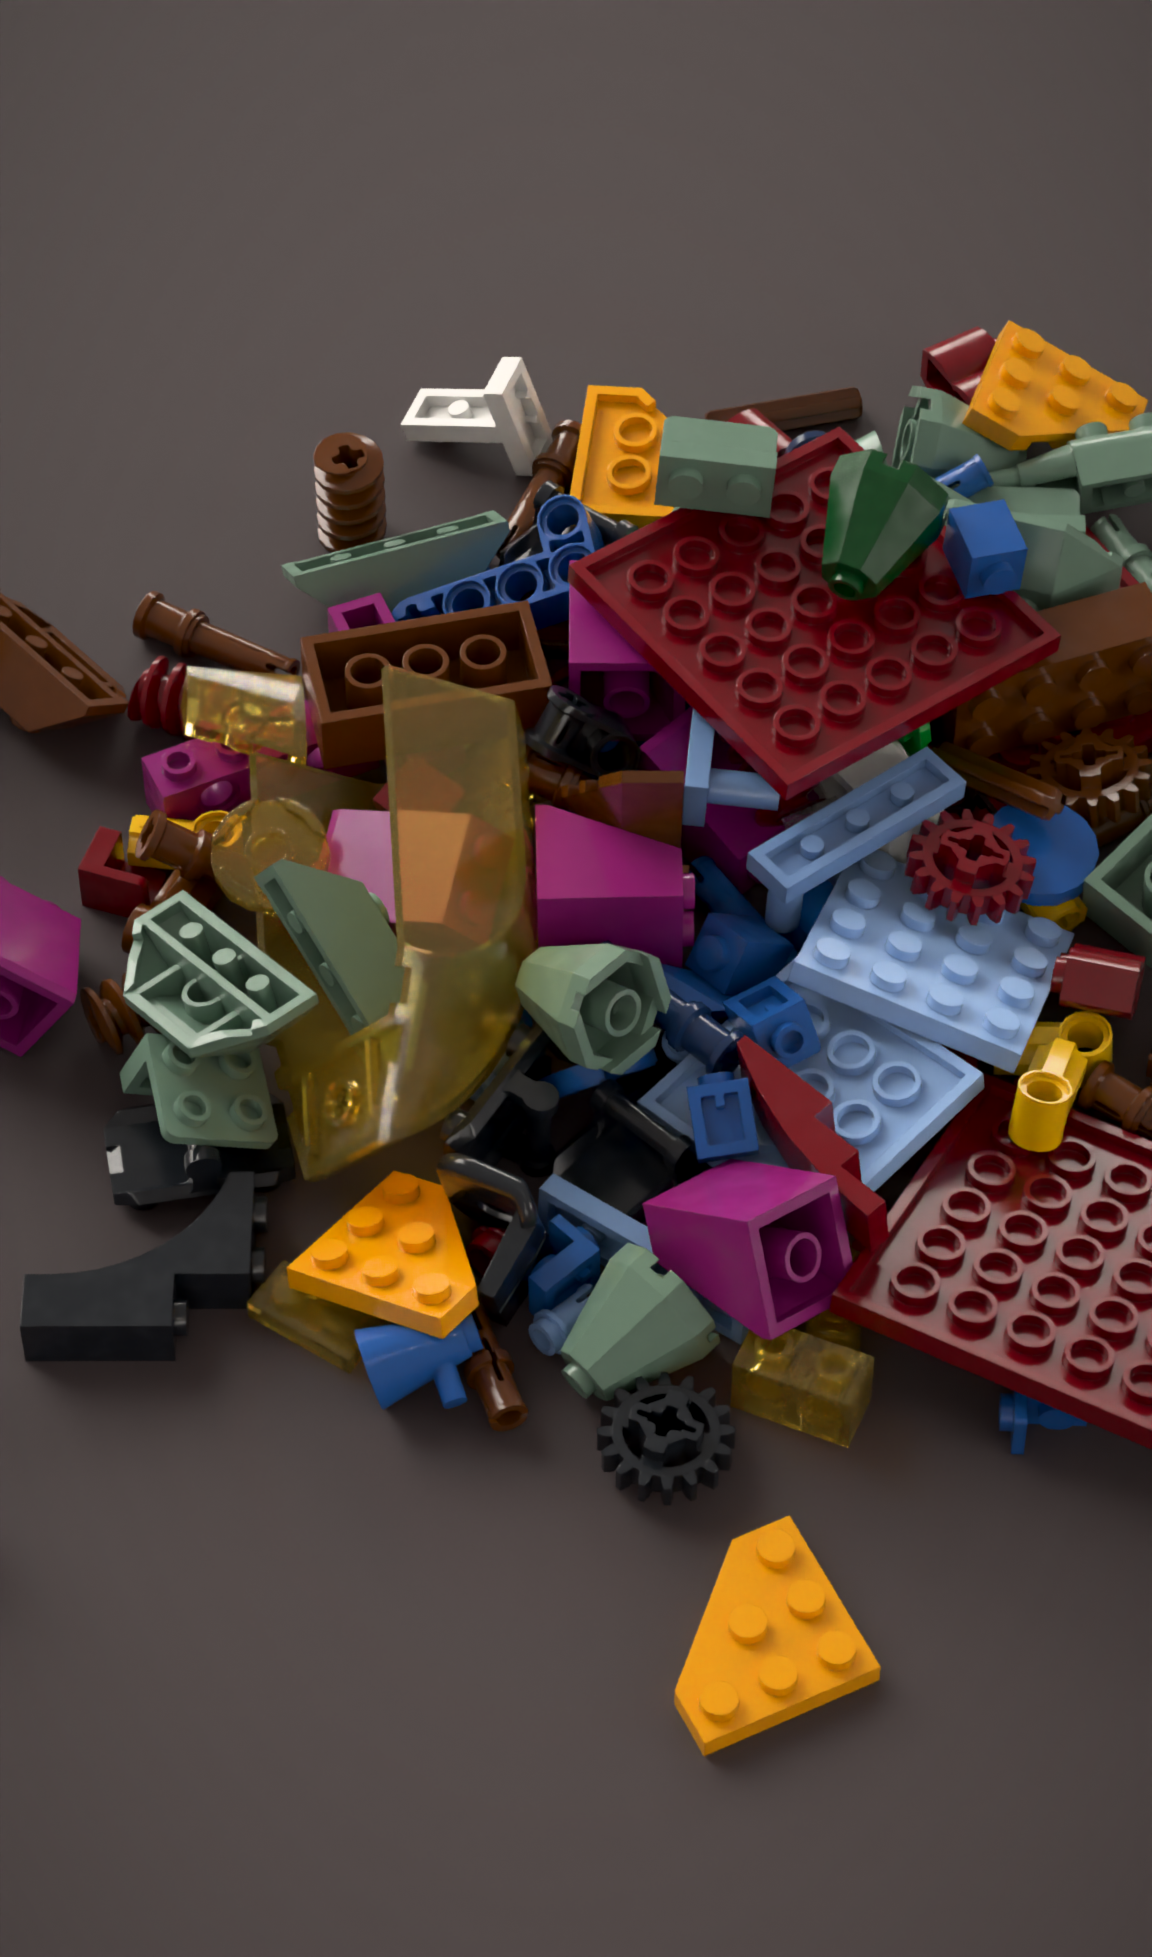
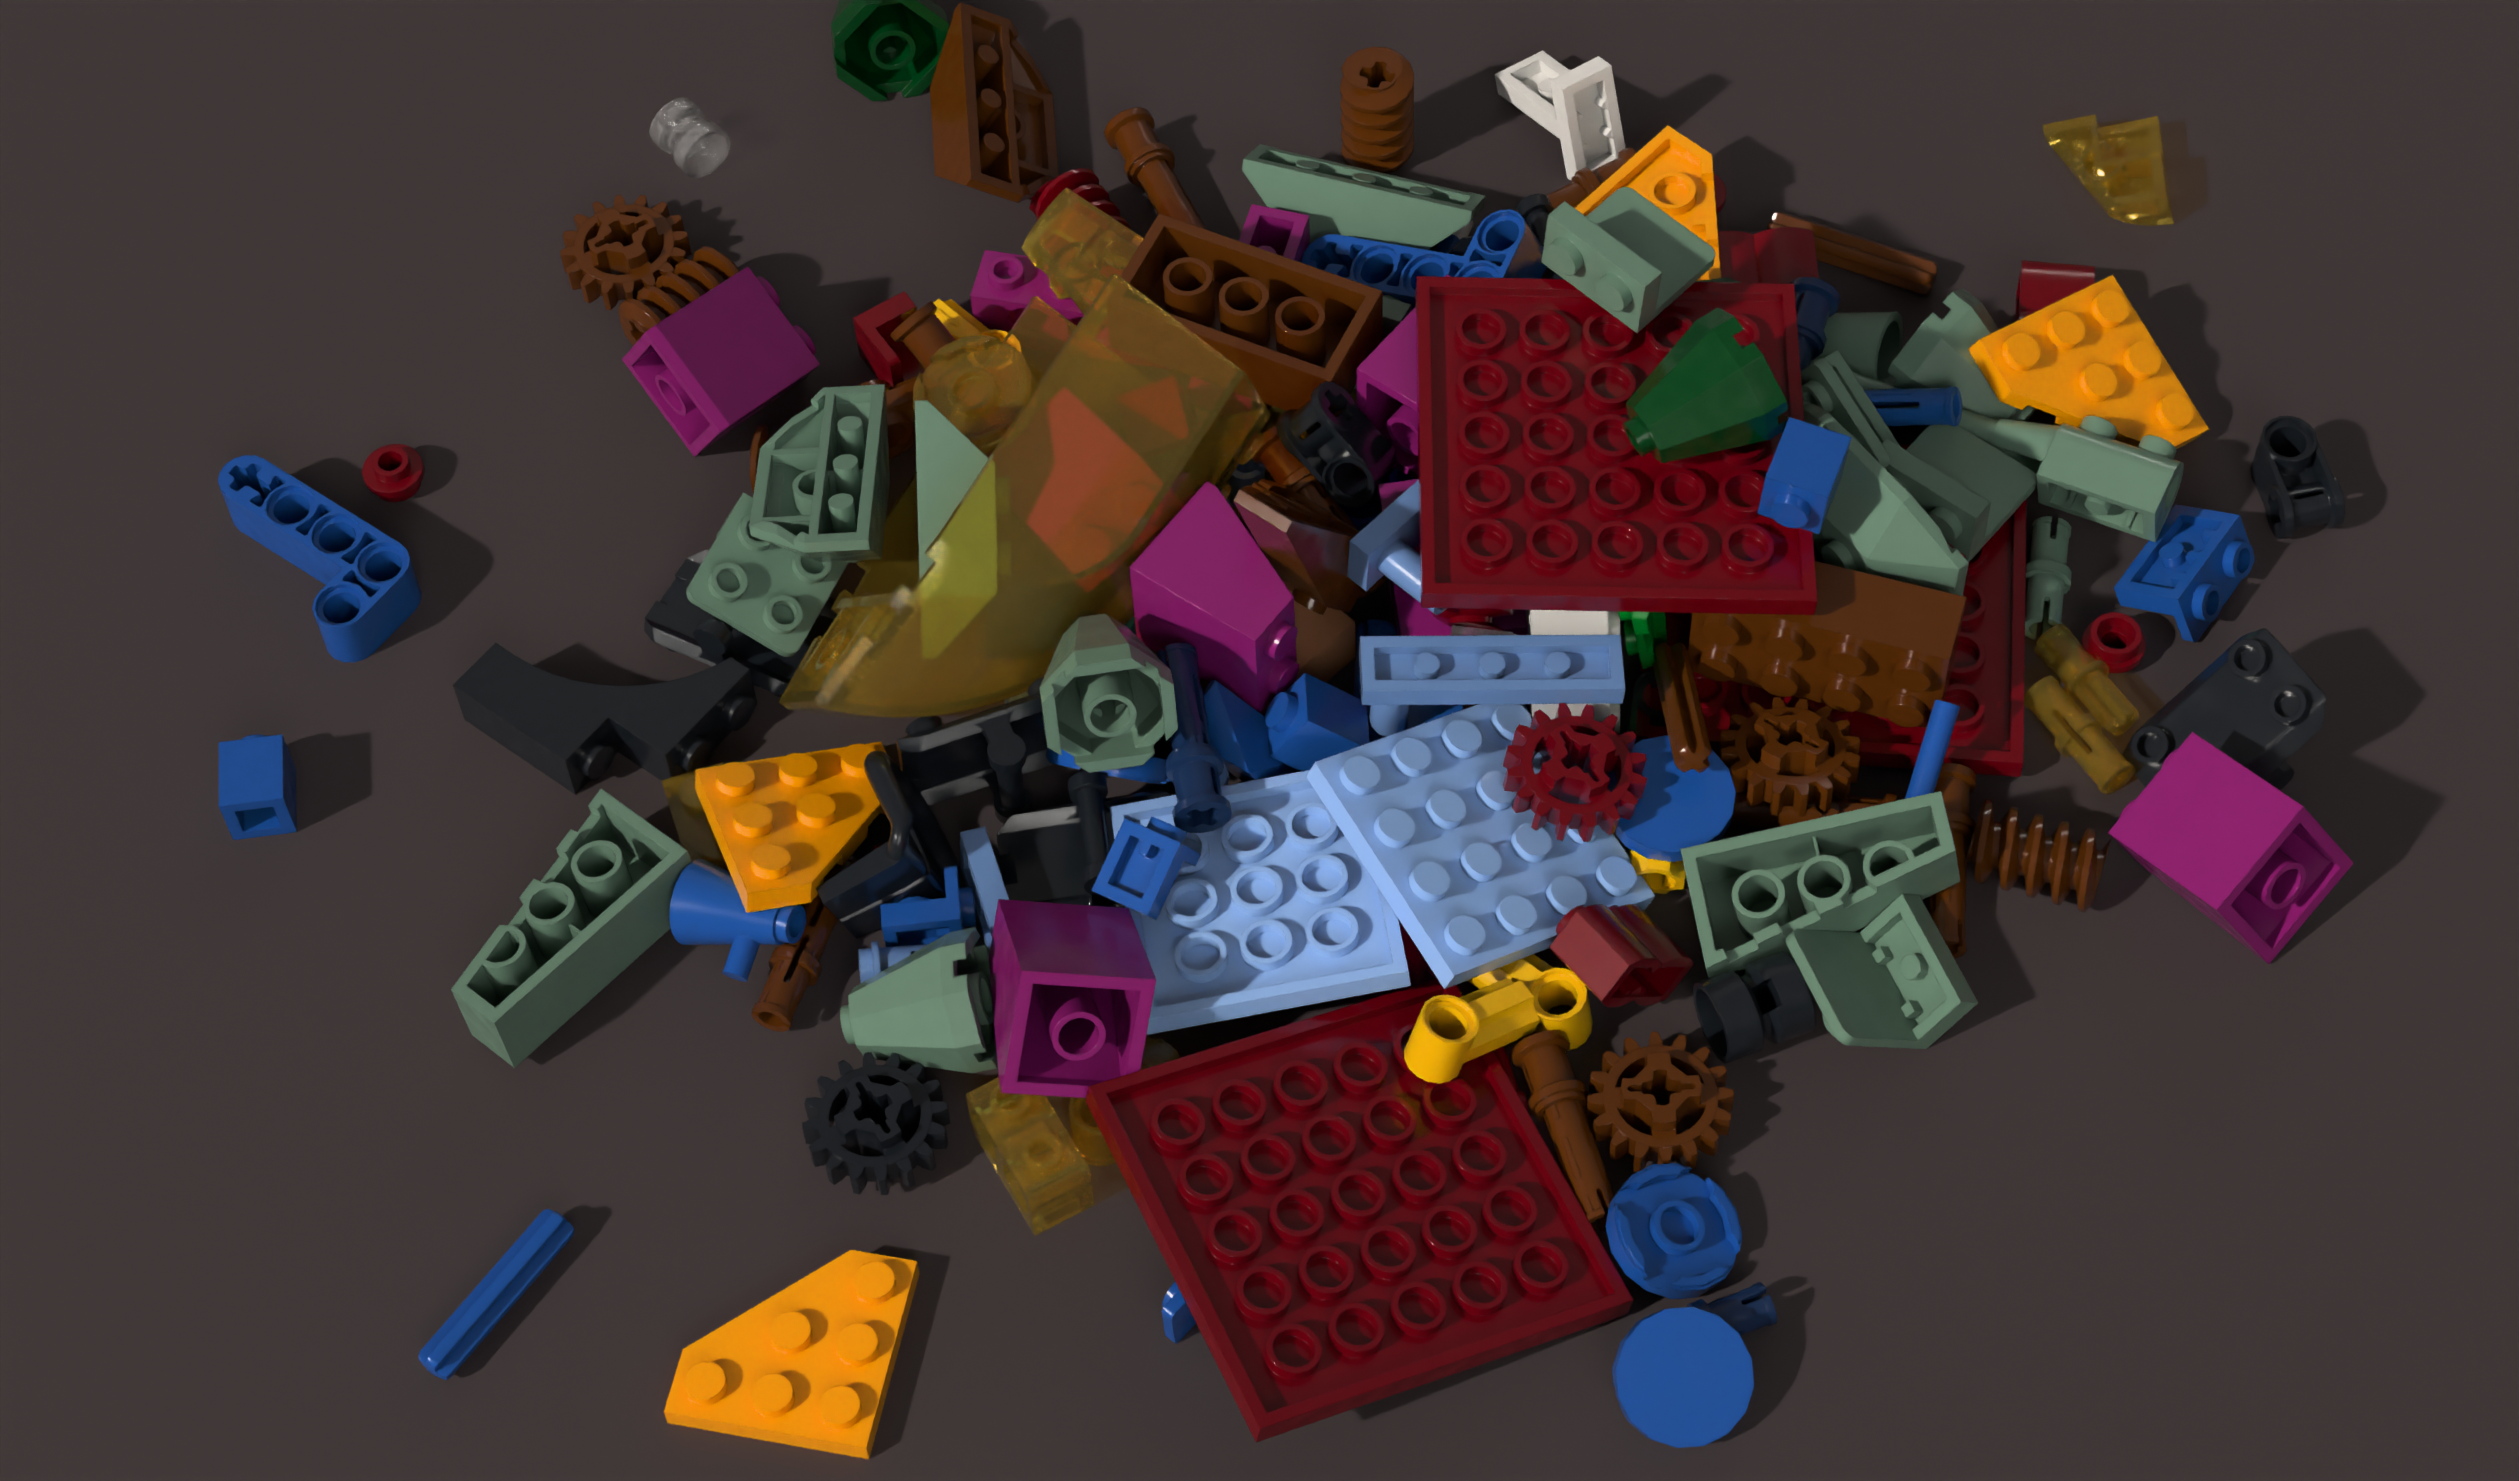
camera: 40 degrees right, 5 degrees up
blue bracket [722,976,821,1068] -> none
dark red slope [736,1035,889,1252] -> none
none -> blue axle [418,1209,575,1380]
none -> sand green wedge [451,789,692,1068]
none -> clear yellow slope [2043,114,2174,226]

